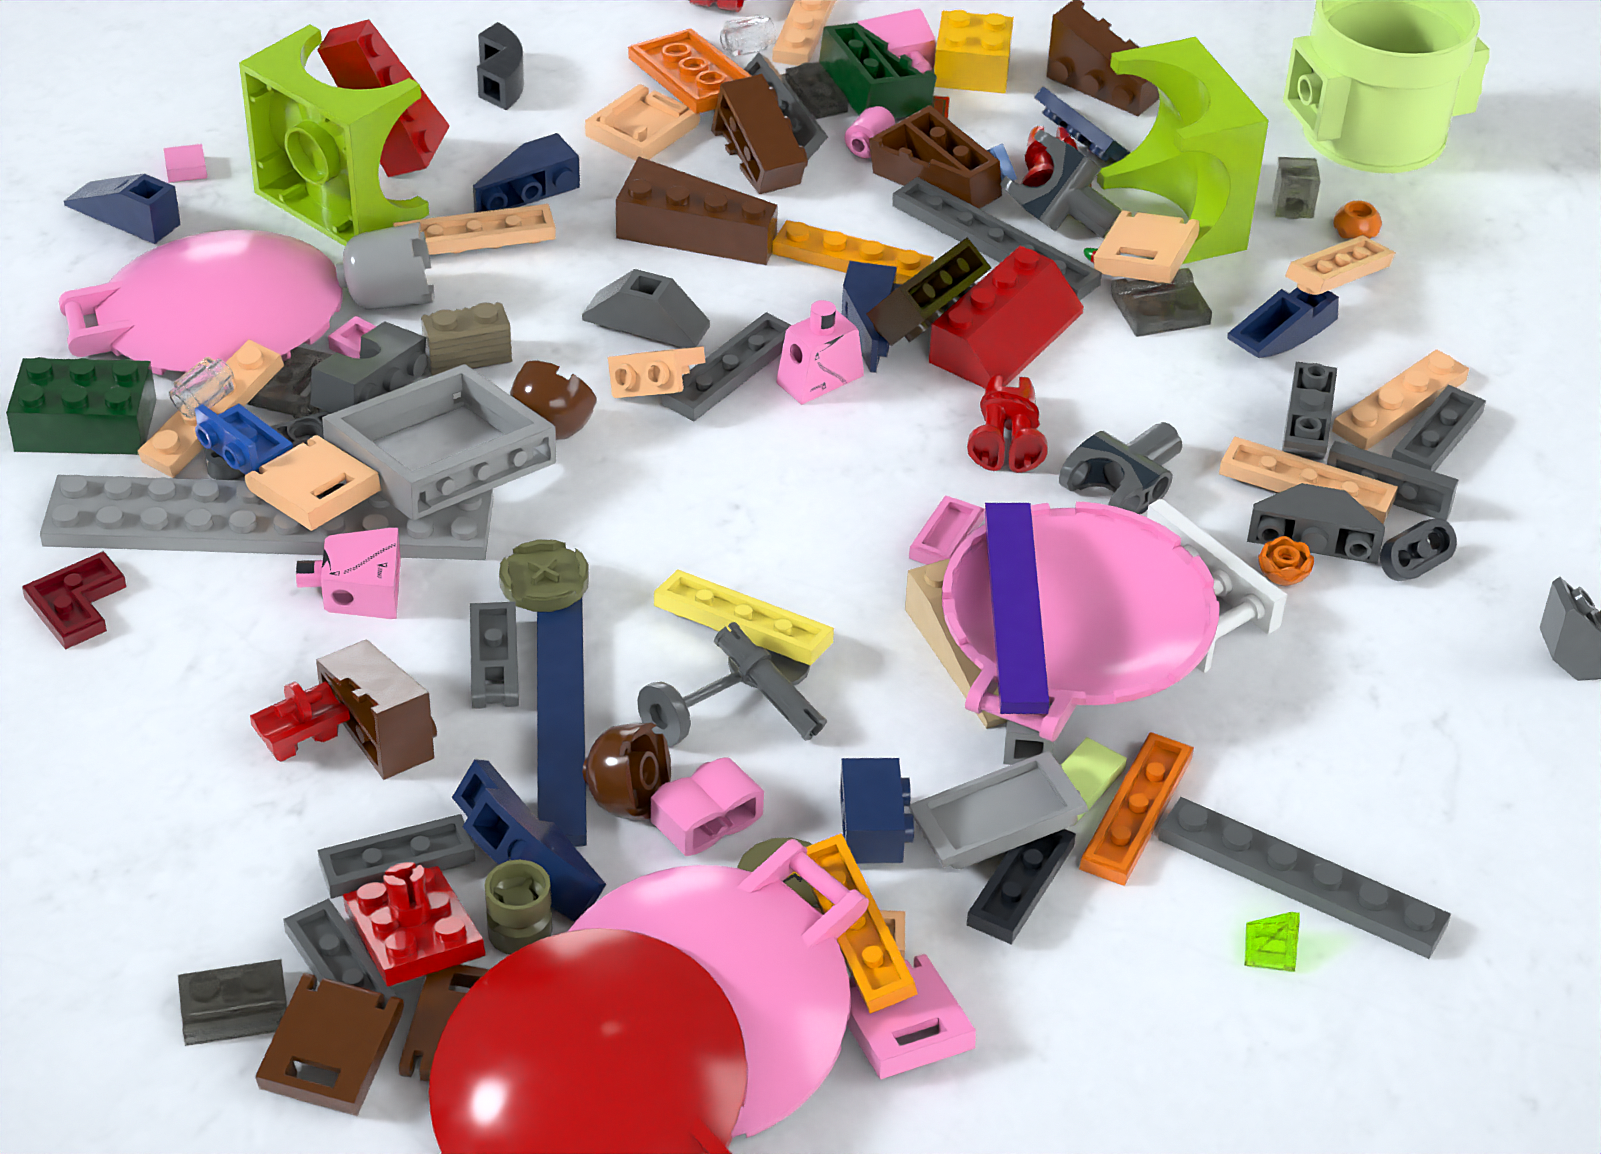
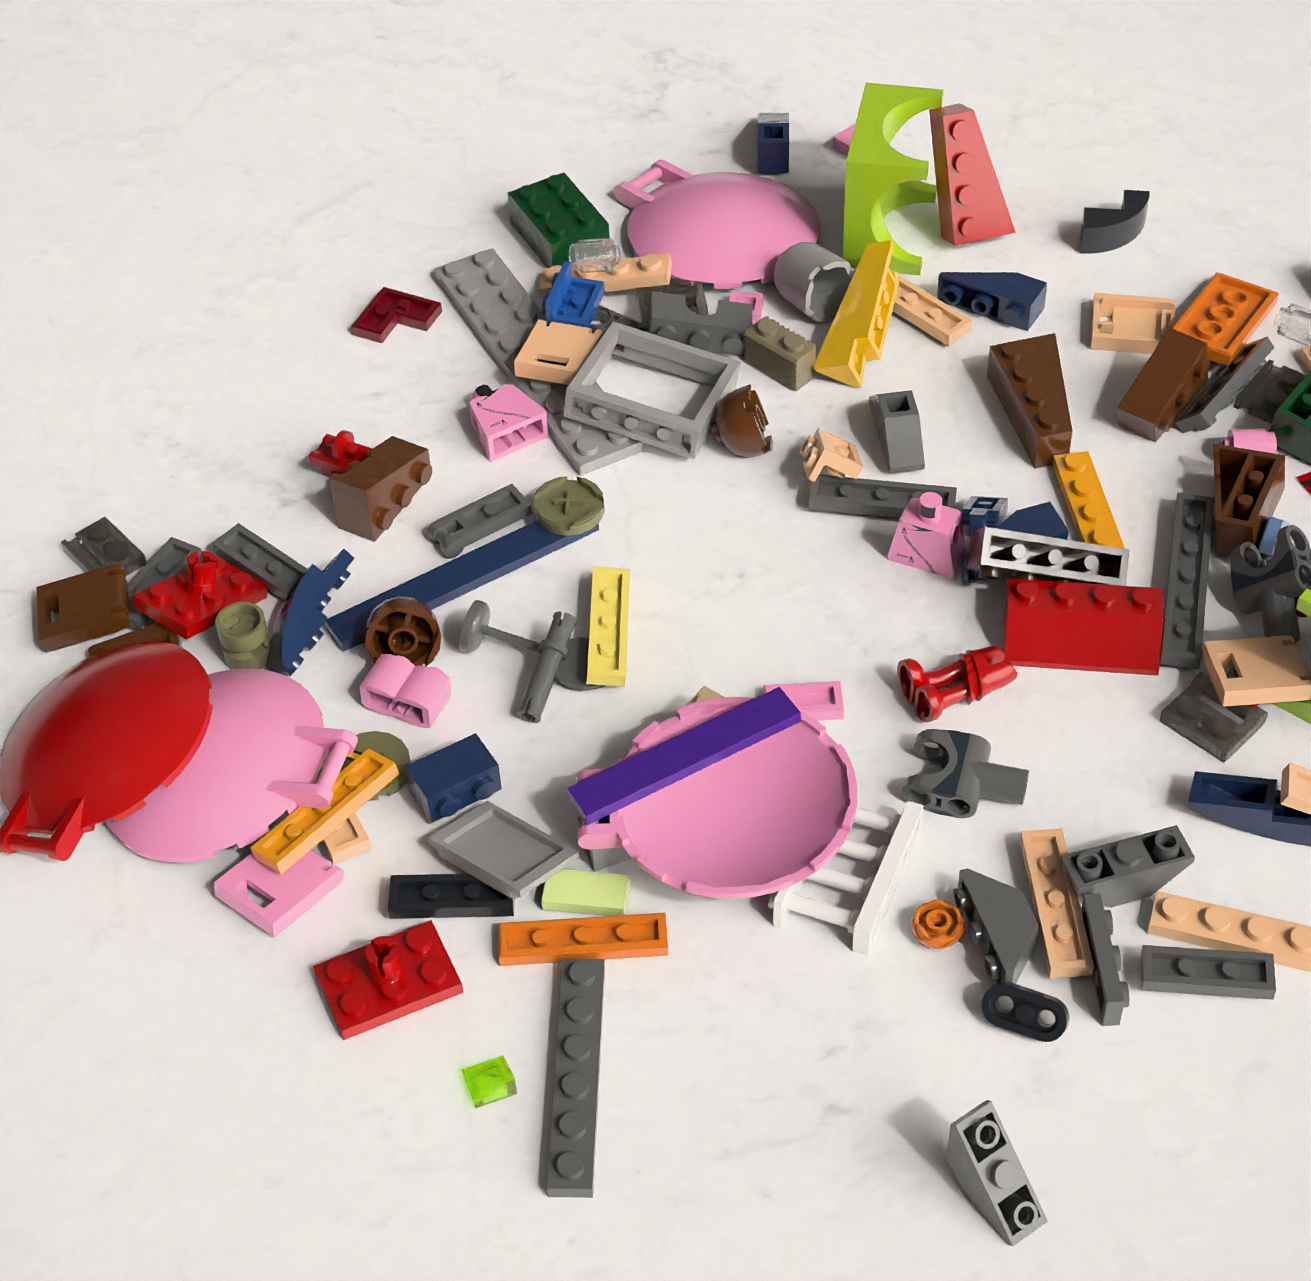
camera: 65 degrees right, 5 degrees up
none -> red plate [313,920,464,1040]
none -> yellow wedge [813,240,899,388]
none -> dark blue hinge [962,496,1008,536]

